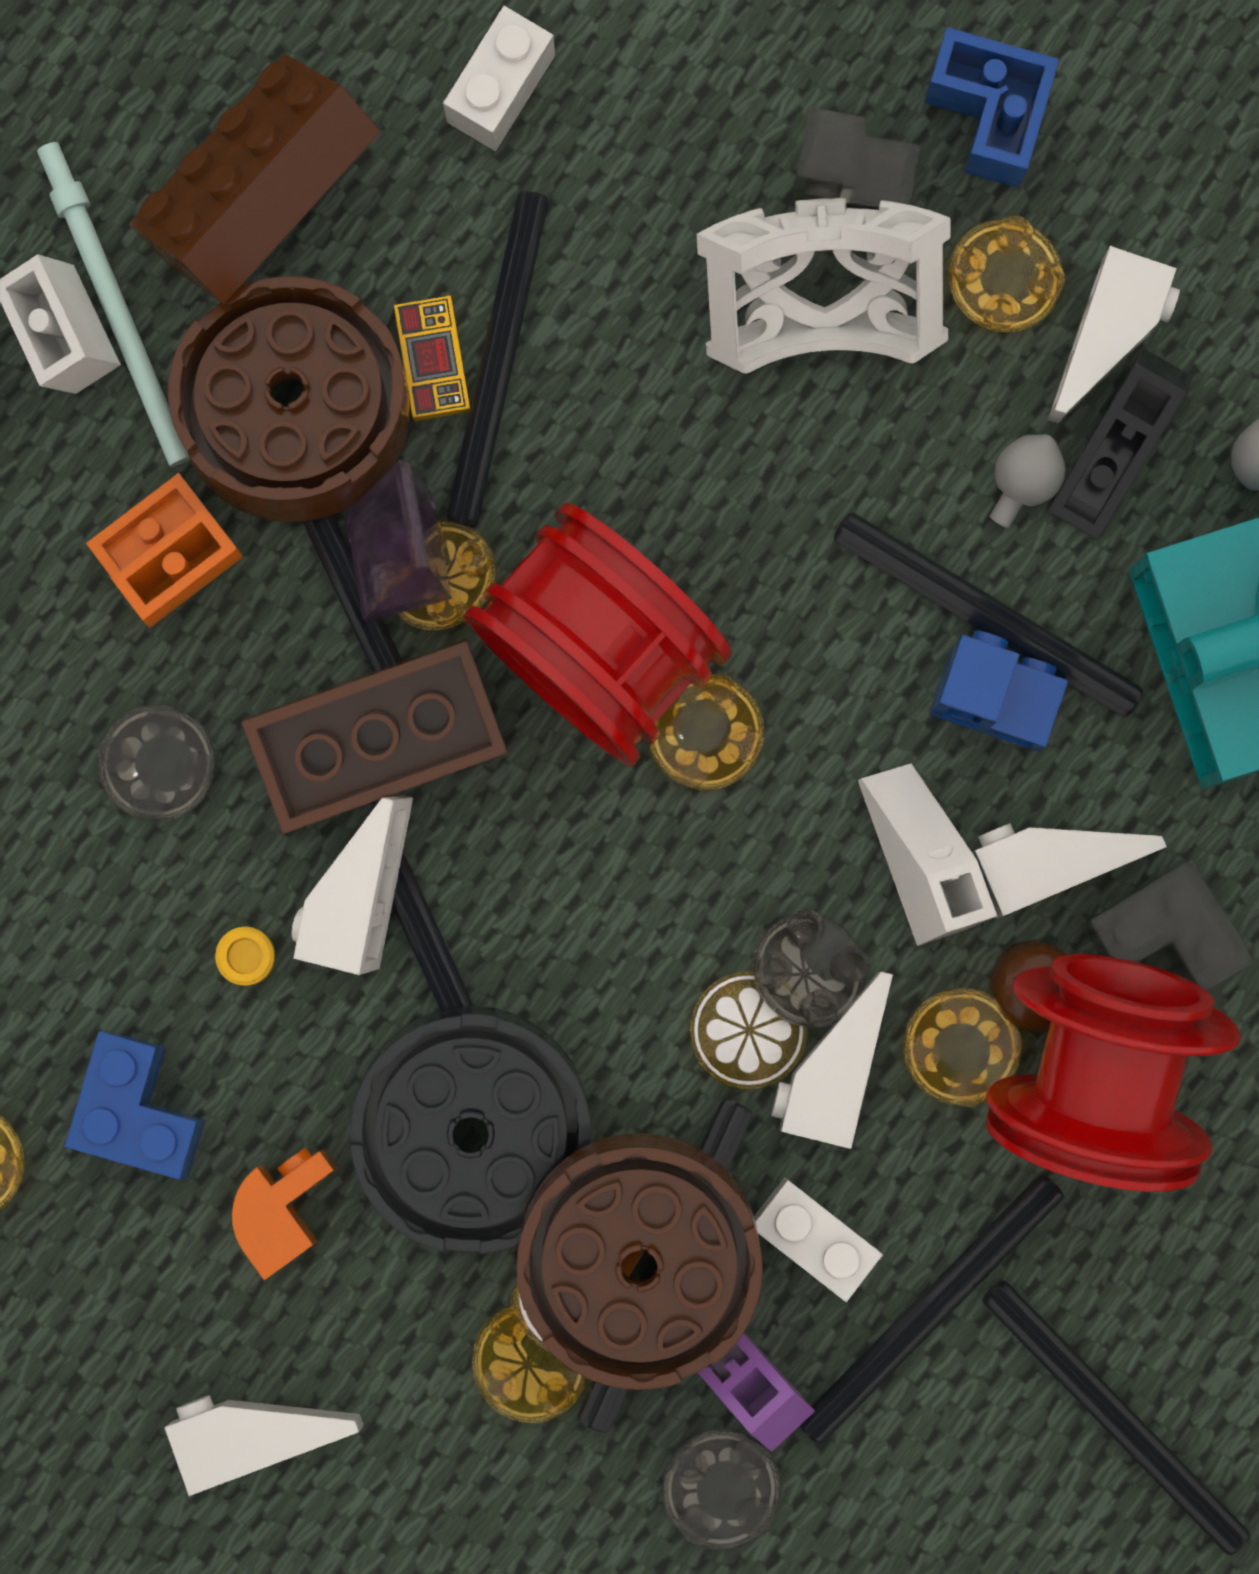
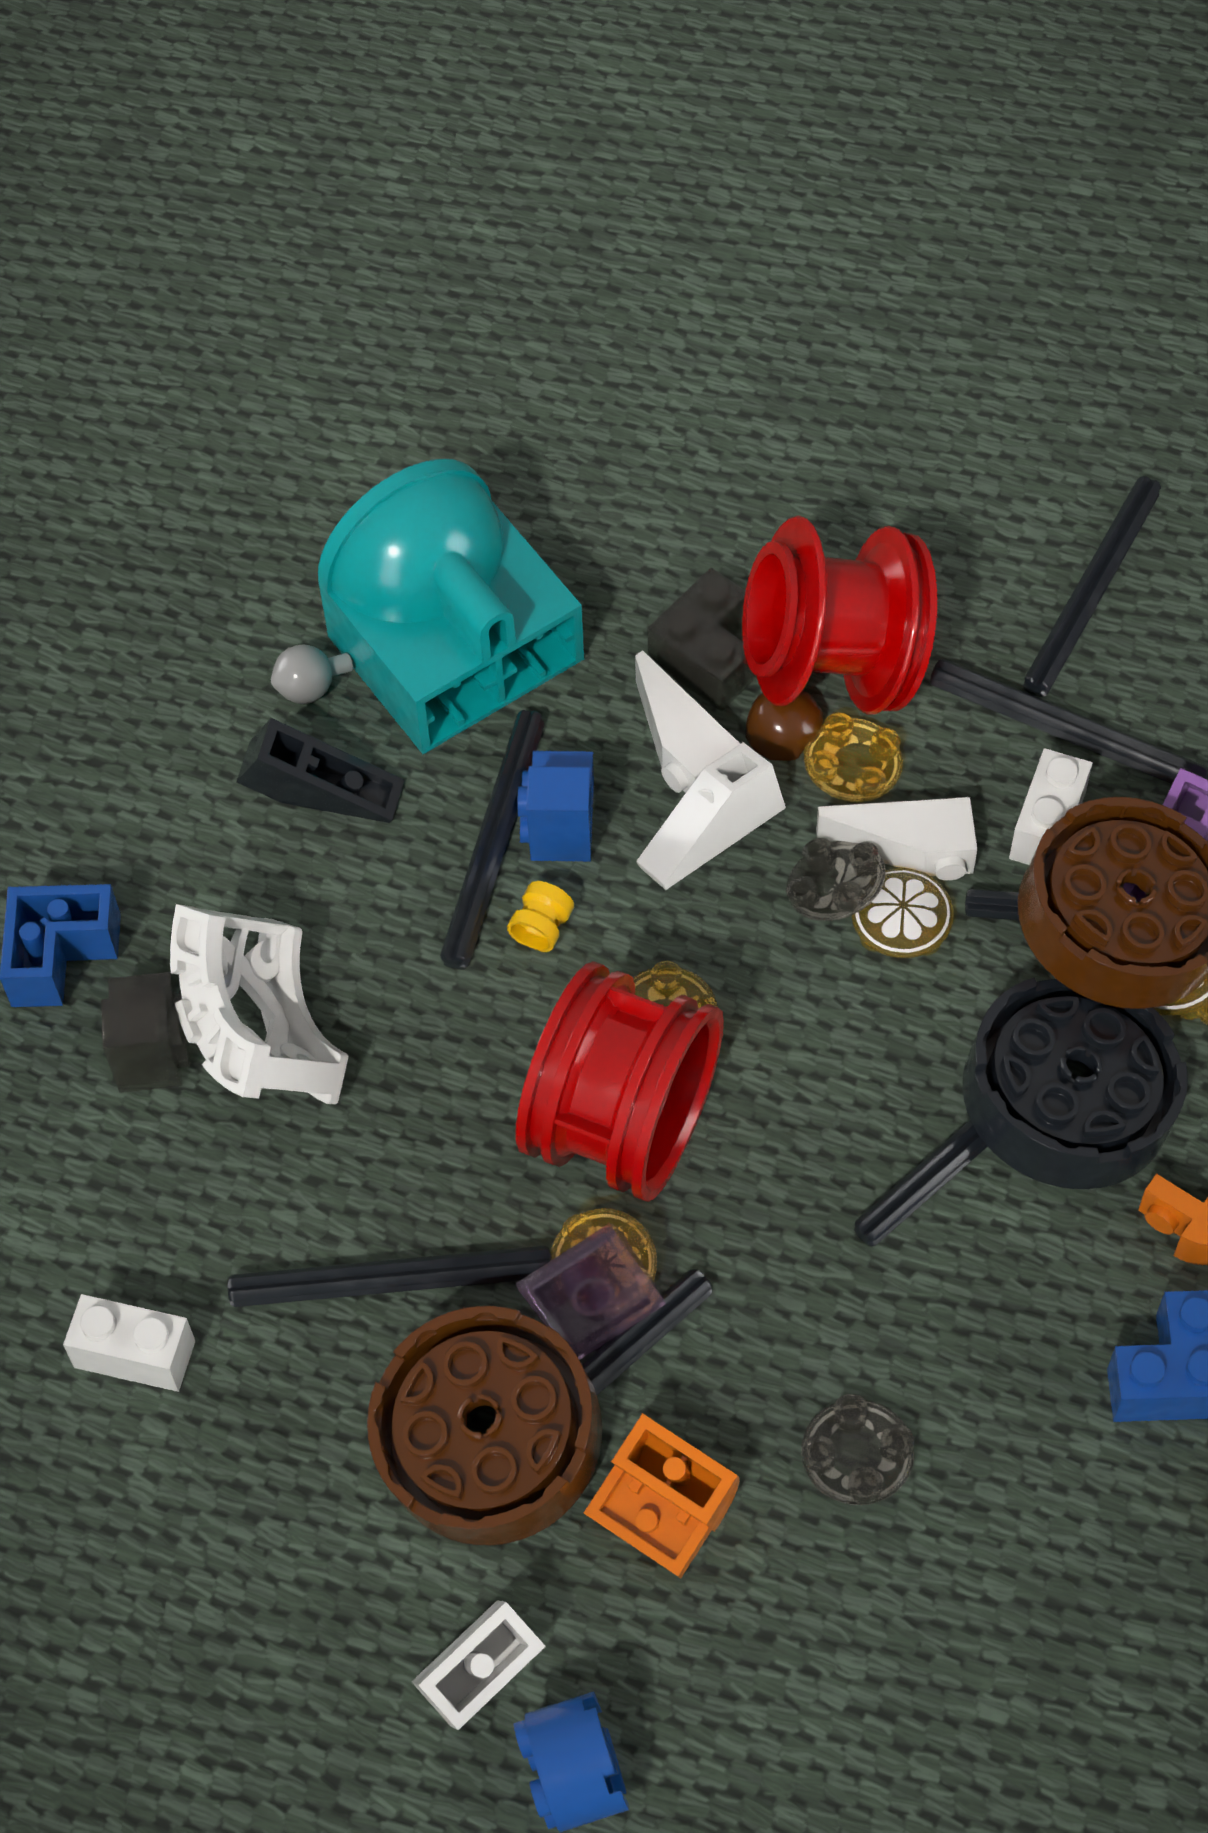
camera: 105 degrees left, 25 degrees down
light aqua bar [37,142,189,467] -> none
reddish brown brick [128,54,381,305] -> none
yellow tile [215,927,276,986] -> none
reddish brown brick [241,638,507,834] -> none
white slope [292,795,413,975] -> none
tile [394,296,470,421] -> none
clear yellow dish [948,216,1065,332] -> none
light grey piece [989,434,1066,528] -> none
white slope [1048,246,1180,424] -> none
none -> yellow wheel [507,881,574,952]

